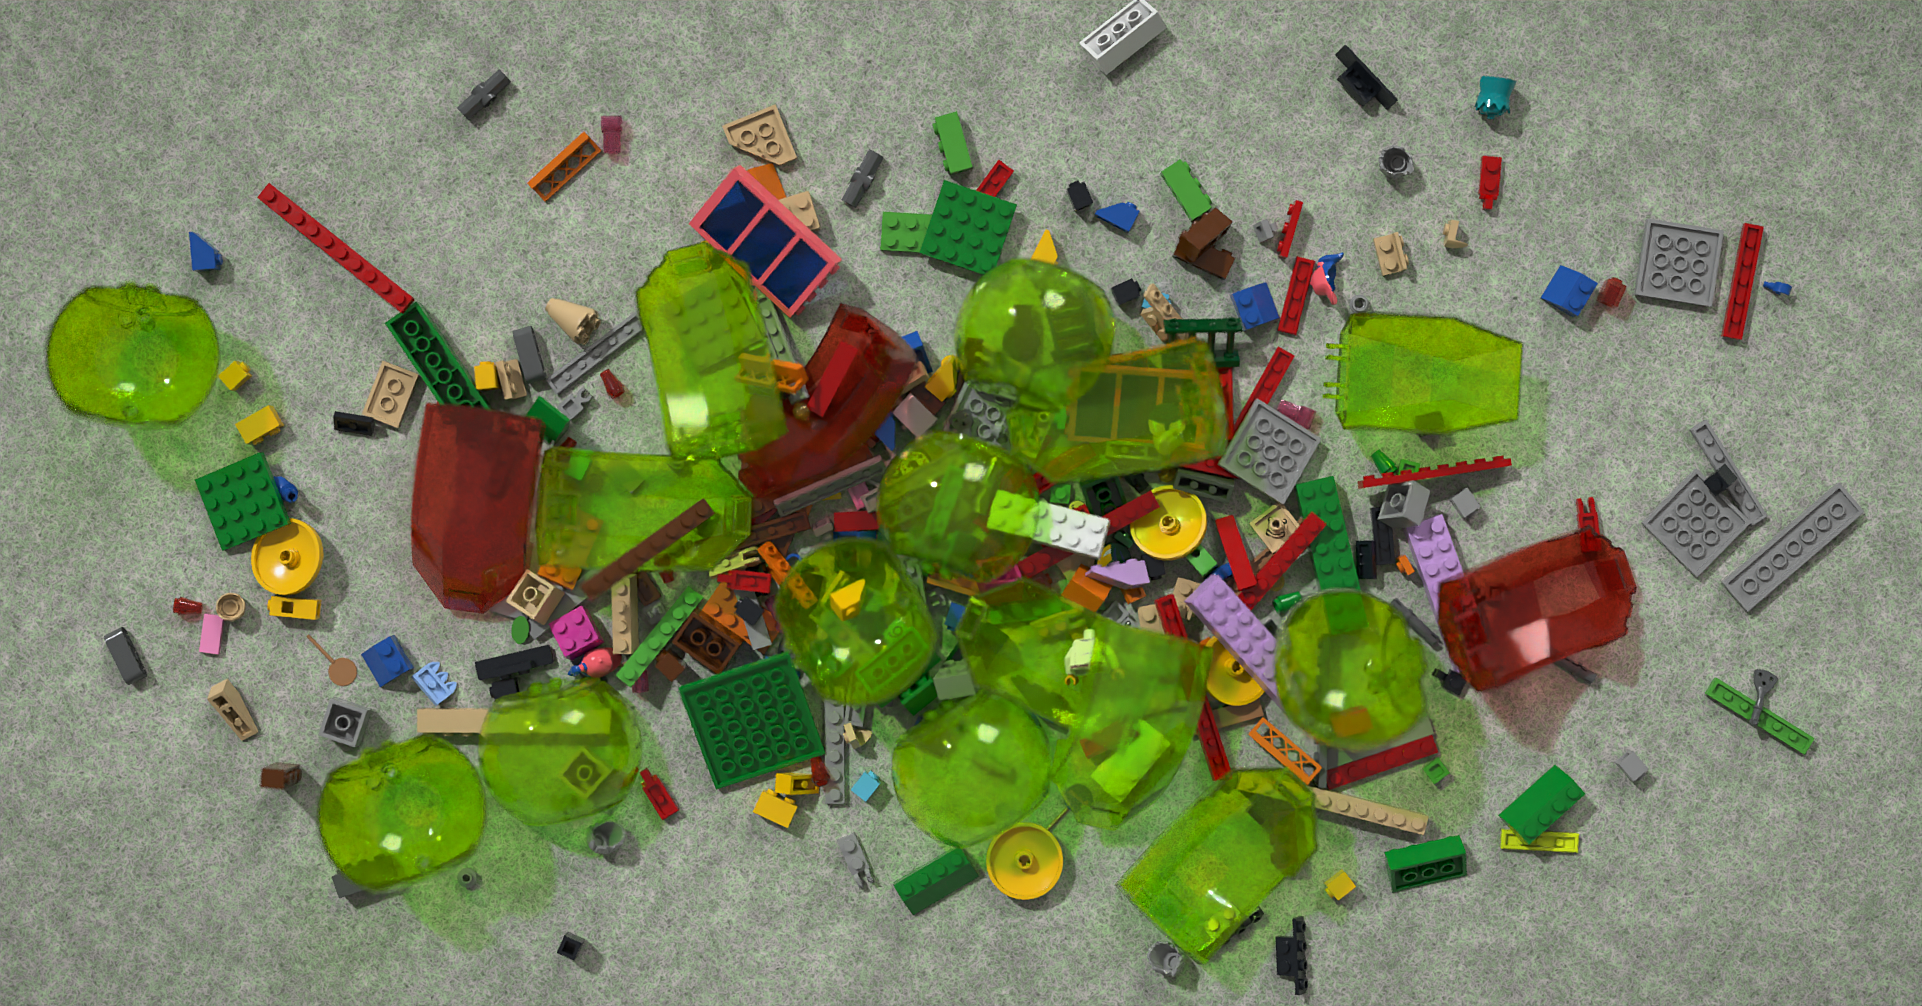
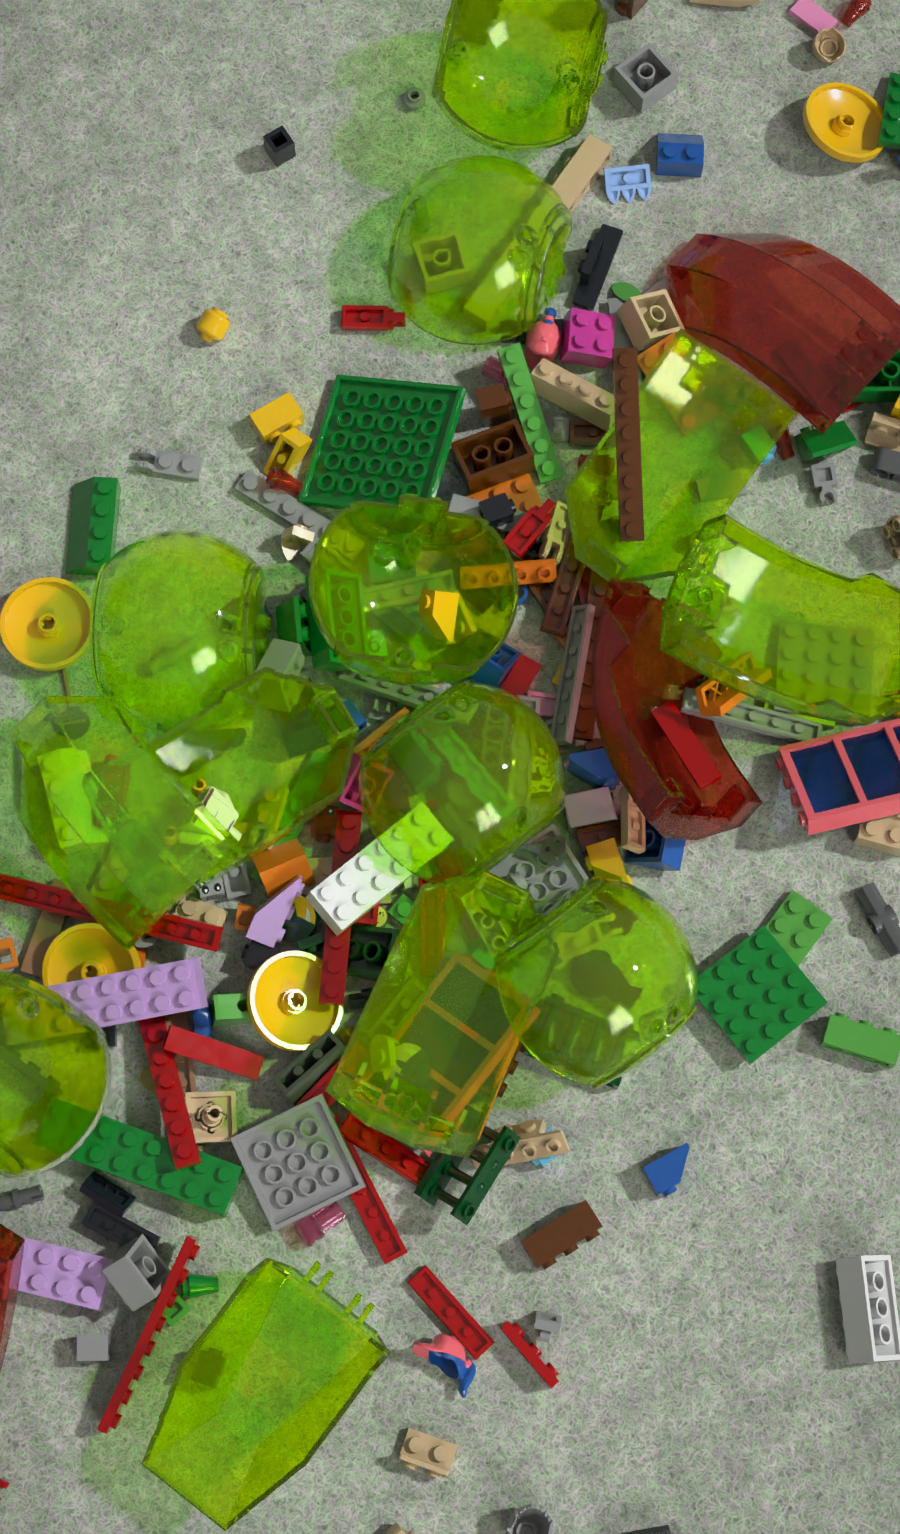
camera: 125 degrees right, 15 degrees down
yellow brick [267,595,322,620] -> none
medium nougat piece [307,635,357,686] -> none
black brick [489,677,521,704] -> none
light grey tile [546,311,649,395] -> none
light grey hair [586,819,626,854] -> none
clear red cone [600,369,625,399] -> none
light grey tile [811,517,834,542] -> none
medium azure brick [851,770,880,802] -> none
red plate [976,160,1014,197] -> none
yellow slope [1028,229,1059,275] -> none
black brick [1066,180,1093,212] -> none
black brick [1110,278,1141,306] -> none
bright green brick [1160,159,1212,222] -> none
tan bracket [1172,577,1201,621] -> none
reddish brown brick [1176,207,1233,262] -> none
blue slope [1230,282,1279,331] -> none
green cone [1272,591,1303,614] -> none
light grey plate [1349,295,1369,314] -> none
orange plate [1396,554,1415,575] -> none
none -> yellow head [196,307,230,343]

